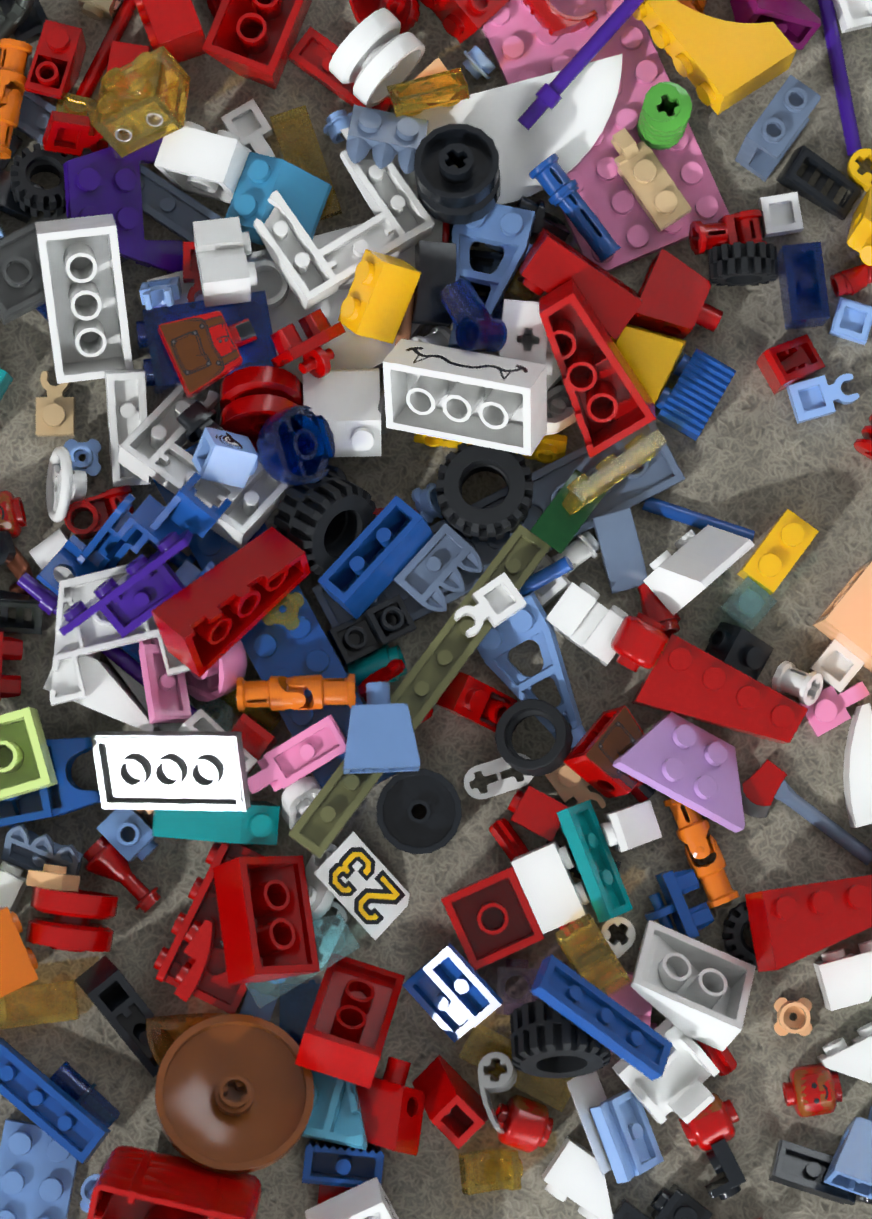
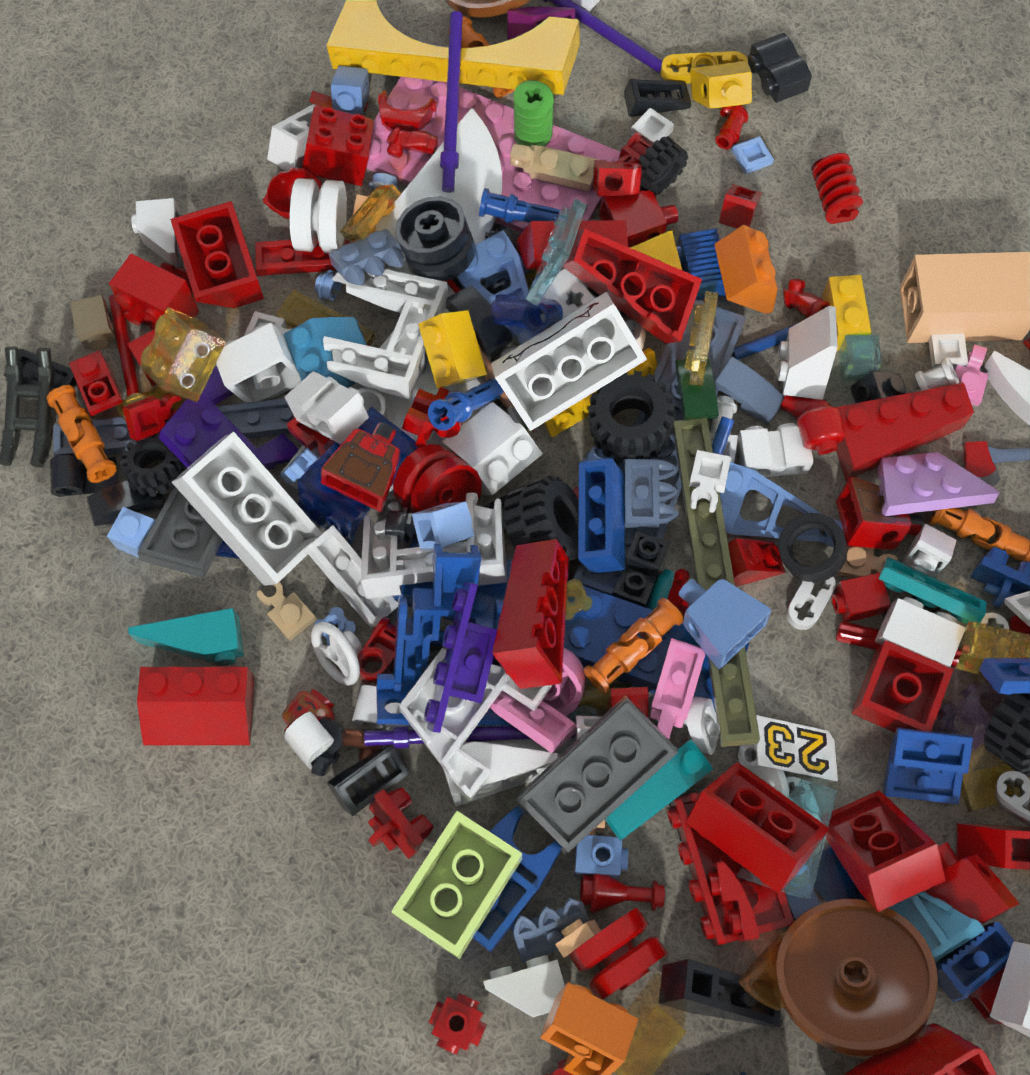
camera: 40 degrees left, 15 degrees down
clear blue cylinder [256,406,335,485] -> none
black wheel [376,769,462,854] -> none
sand blue panel [735,75,821,182] -> none
clear blue brick [777,242,830,330] -> none
light blue plate [786,374,859,424] -> none
none -> red arm [386,126,438,158]
none -> blue pin [428,378,504,431]
none -> clear light blue wing [526,198,587,306]
none -> red leg [592,160,642,196]
none -> orange slope [714,225,778,314]
none -> red arm [783,278,830,318]

